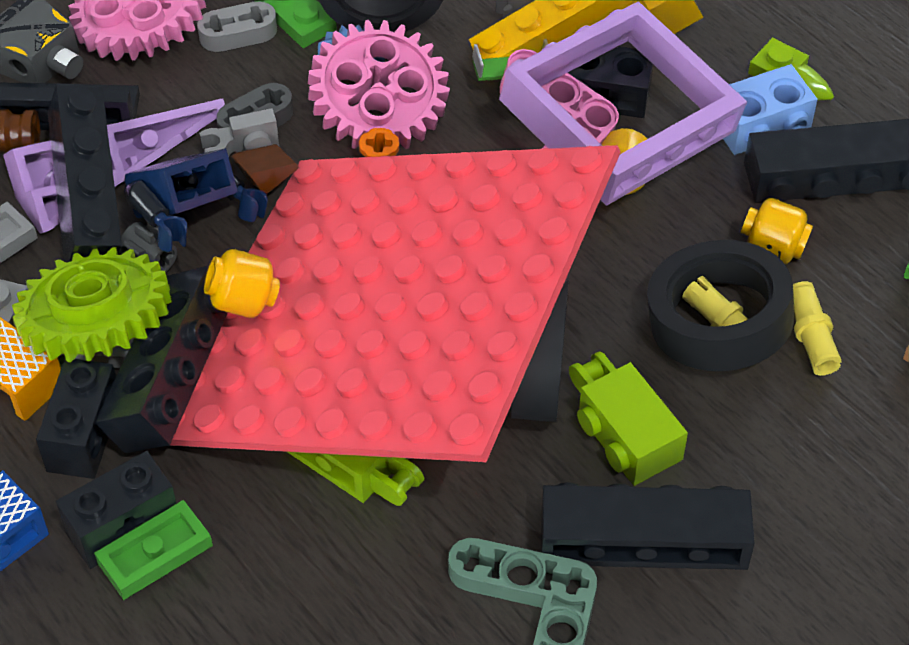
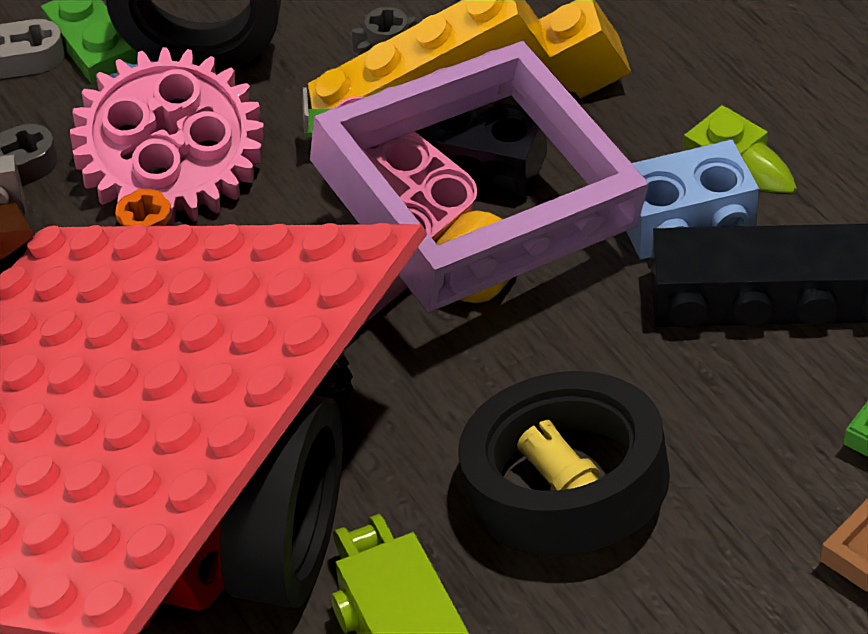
camera: 10 degrees right, 5 degrees down
yellow head [740,198,813,265] -> none
light yellow pin [793,281,841,375] -> none

